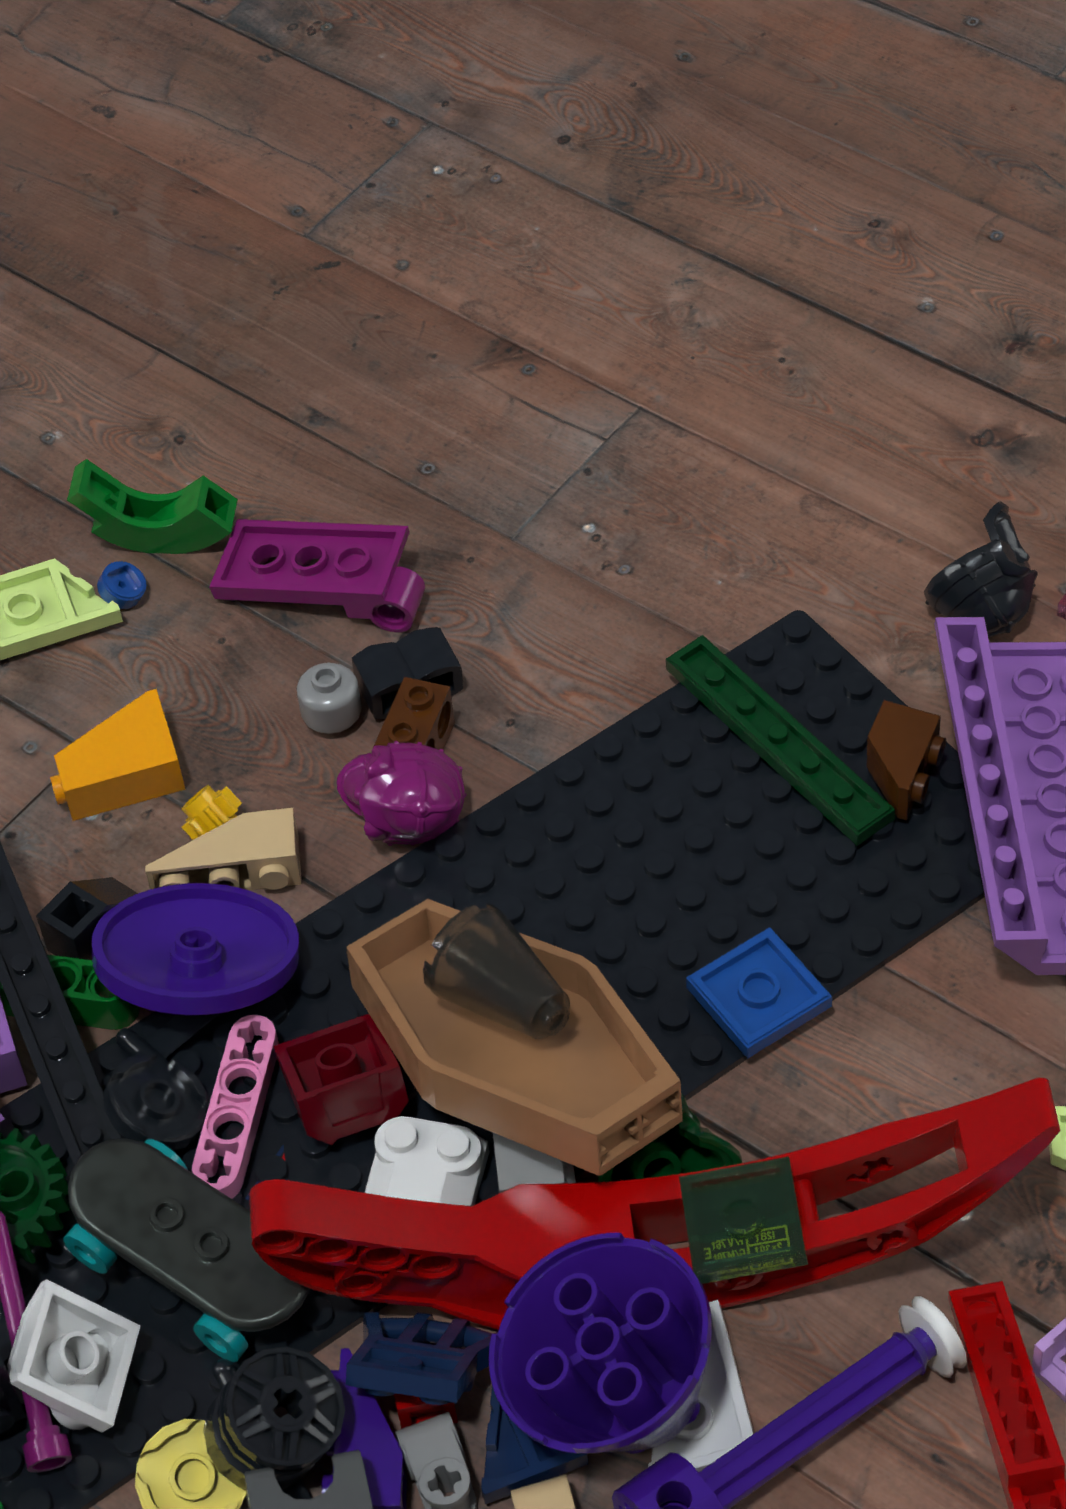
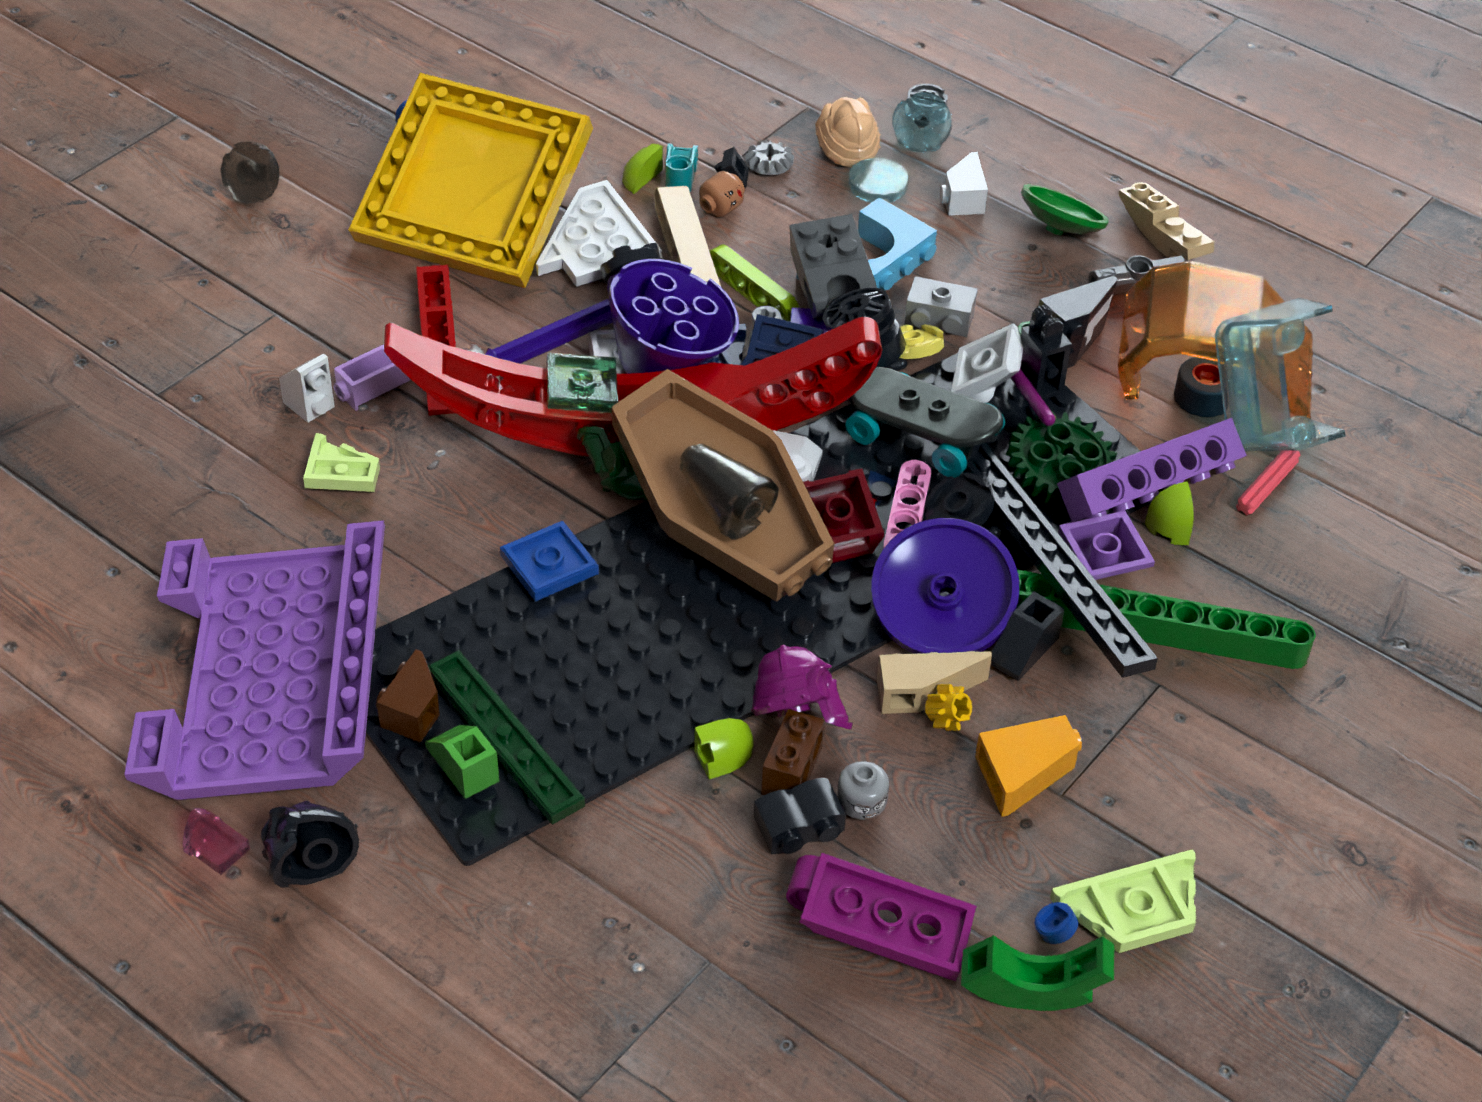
camera: 175 degrees right, 5 degrees down
none -> bright green slope [425,725,499,799]
none -> lime brick [694,718,754,780]

